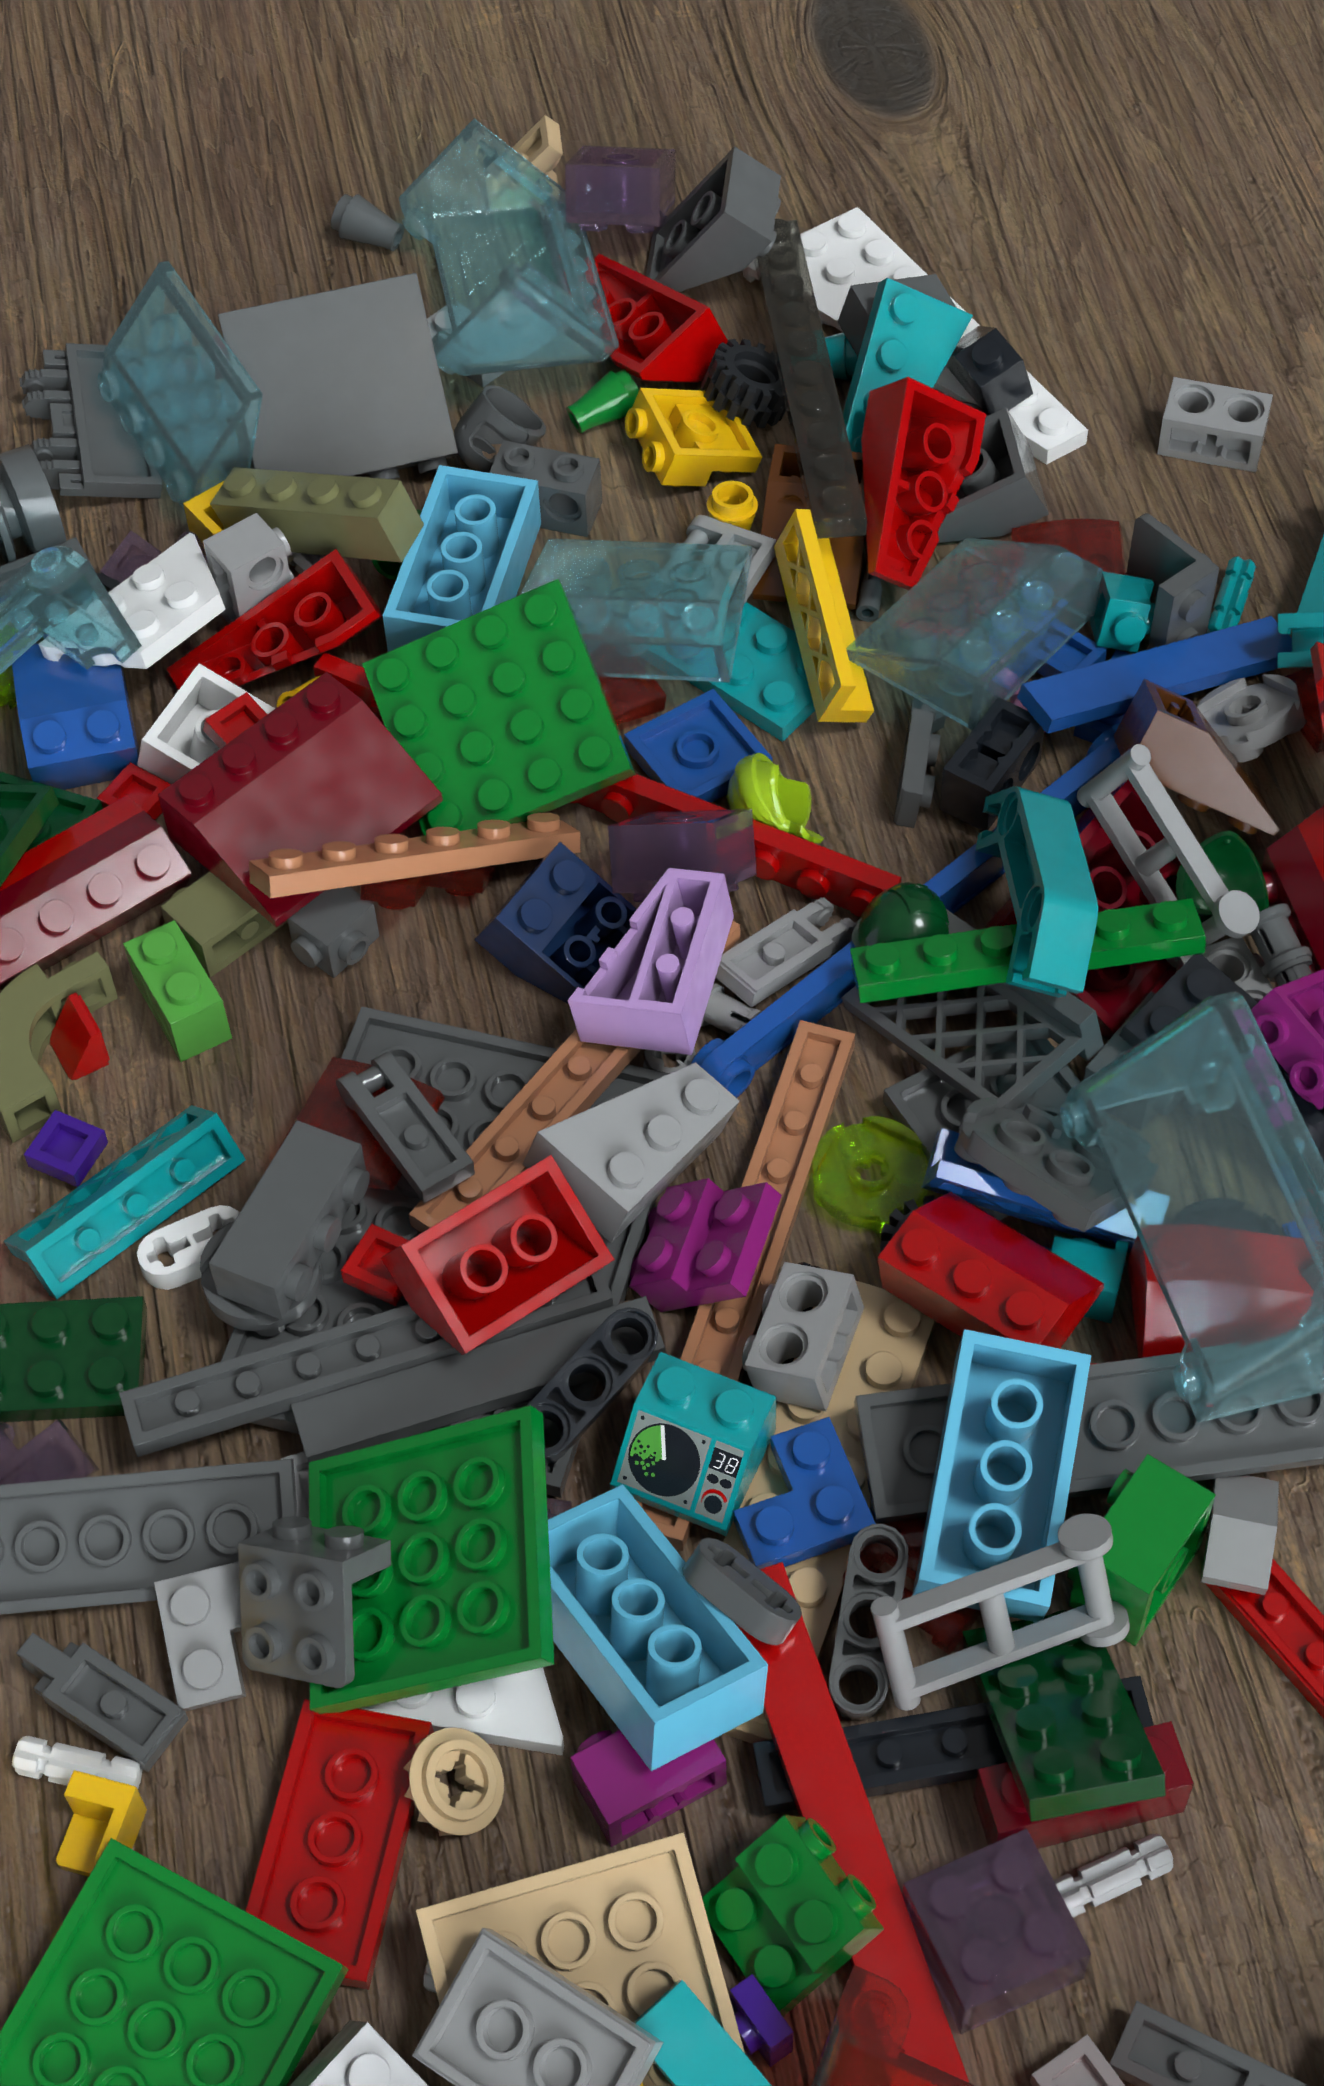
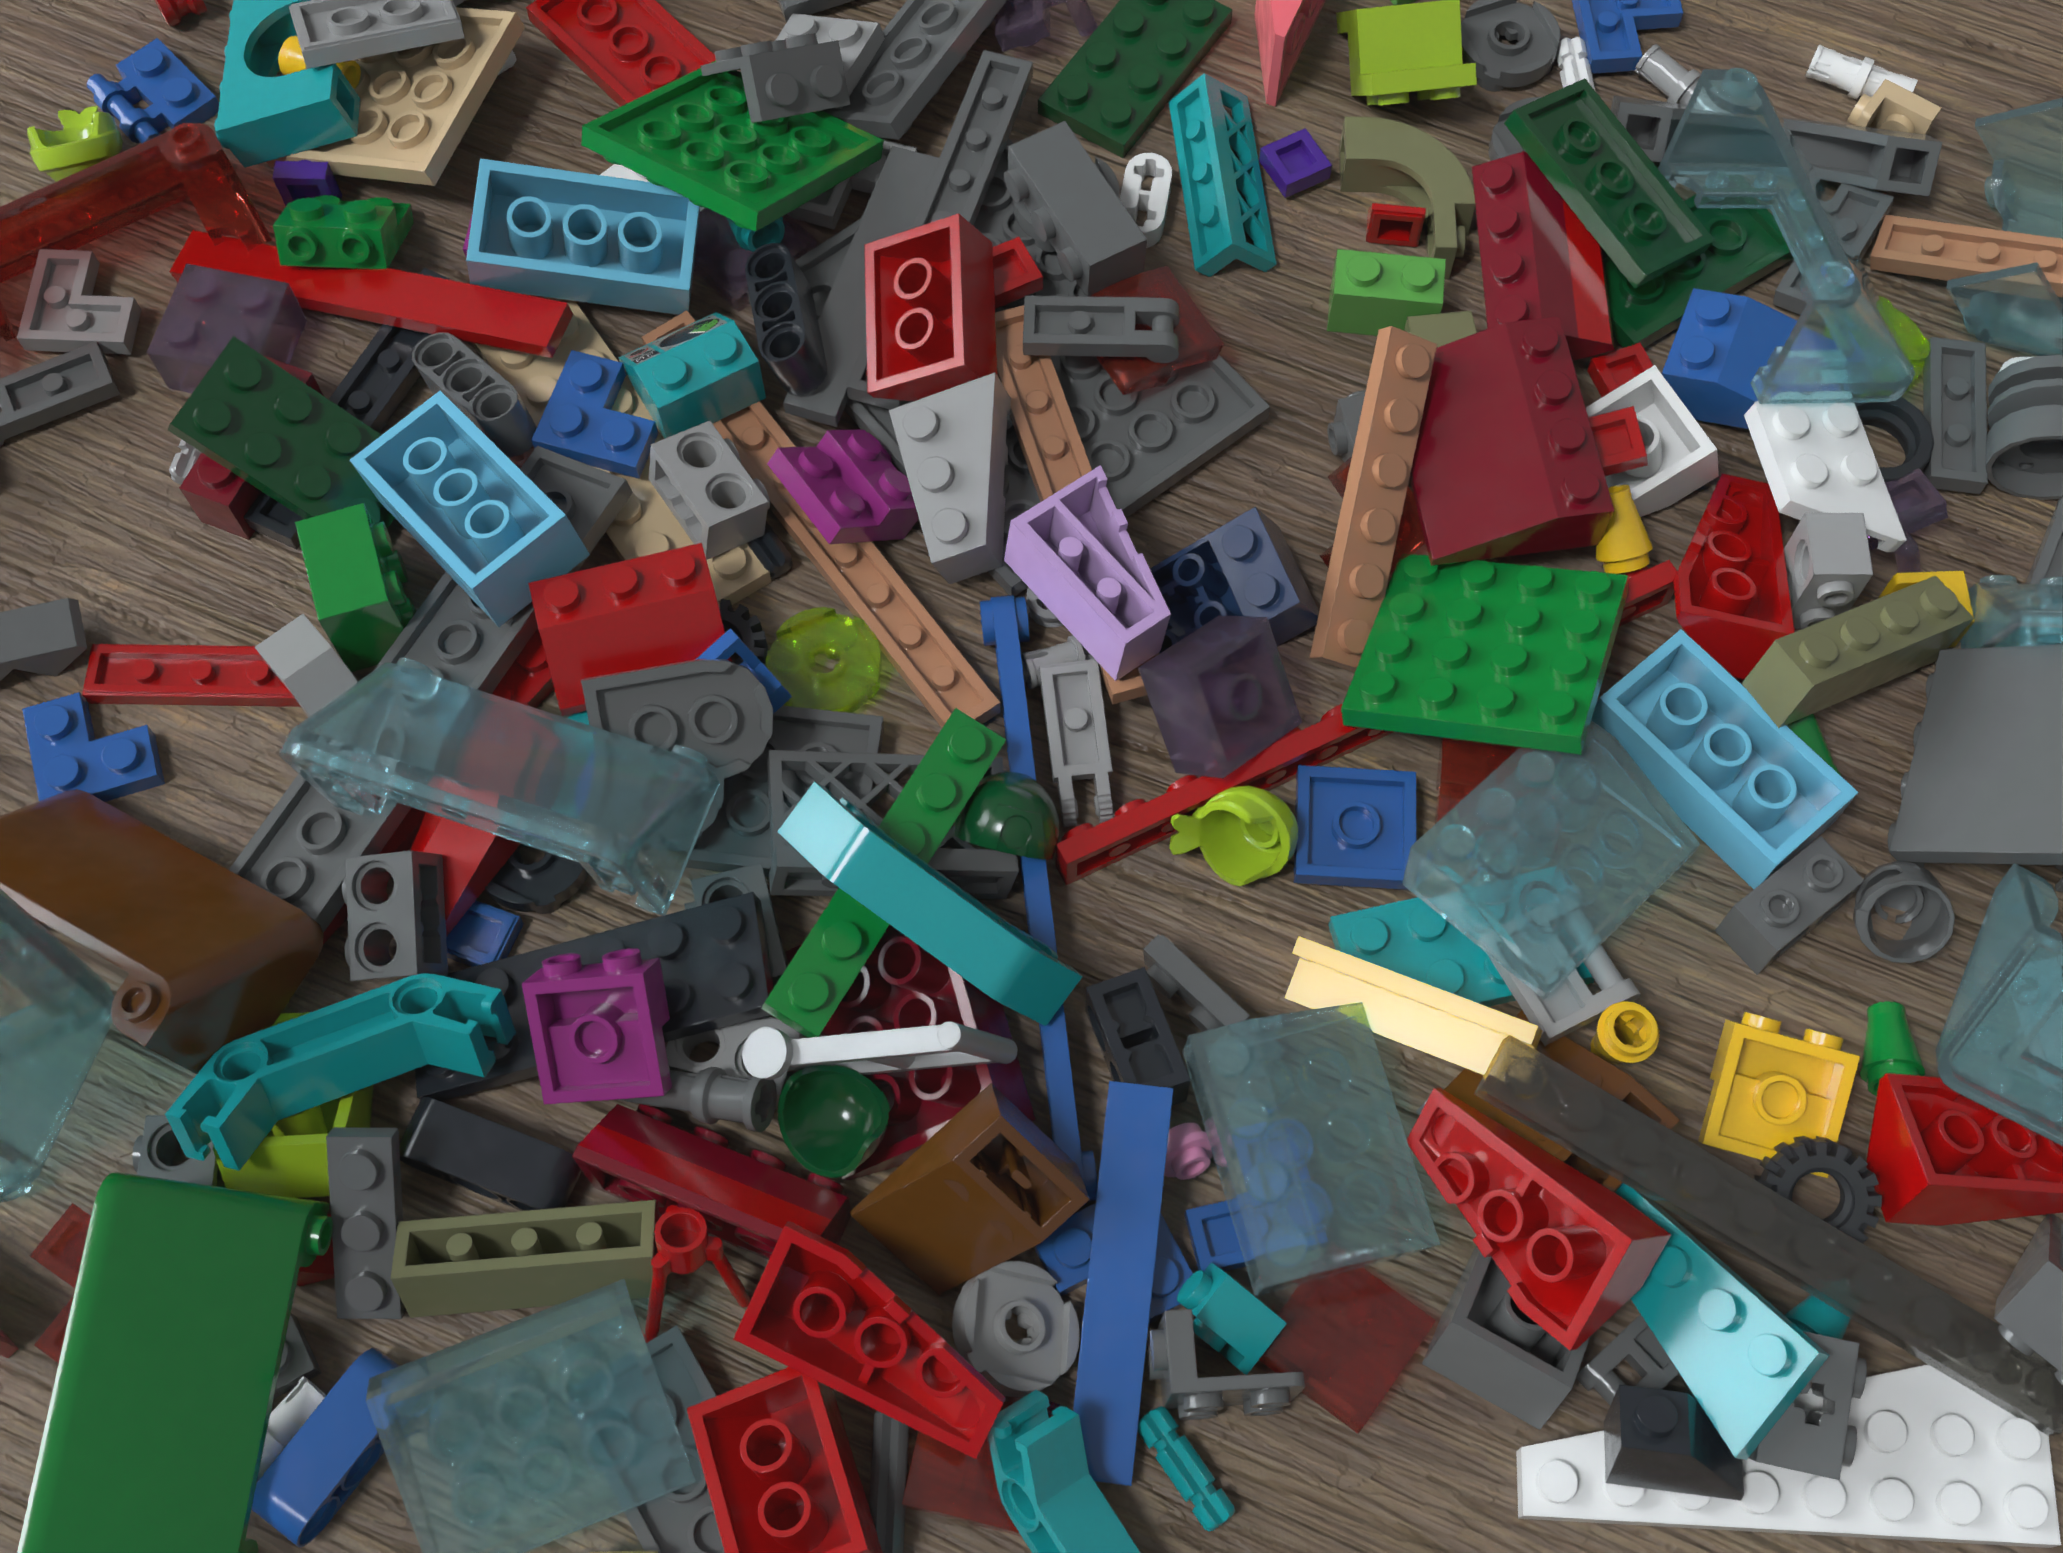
camera: 125 degrees right, 10 degrees up
tan gear [404,1728,504,1837] -> none
dark grey beam [682,1538,802,1645] -> none
light grey piece [871,1513,1130,1711] -> none

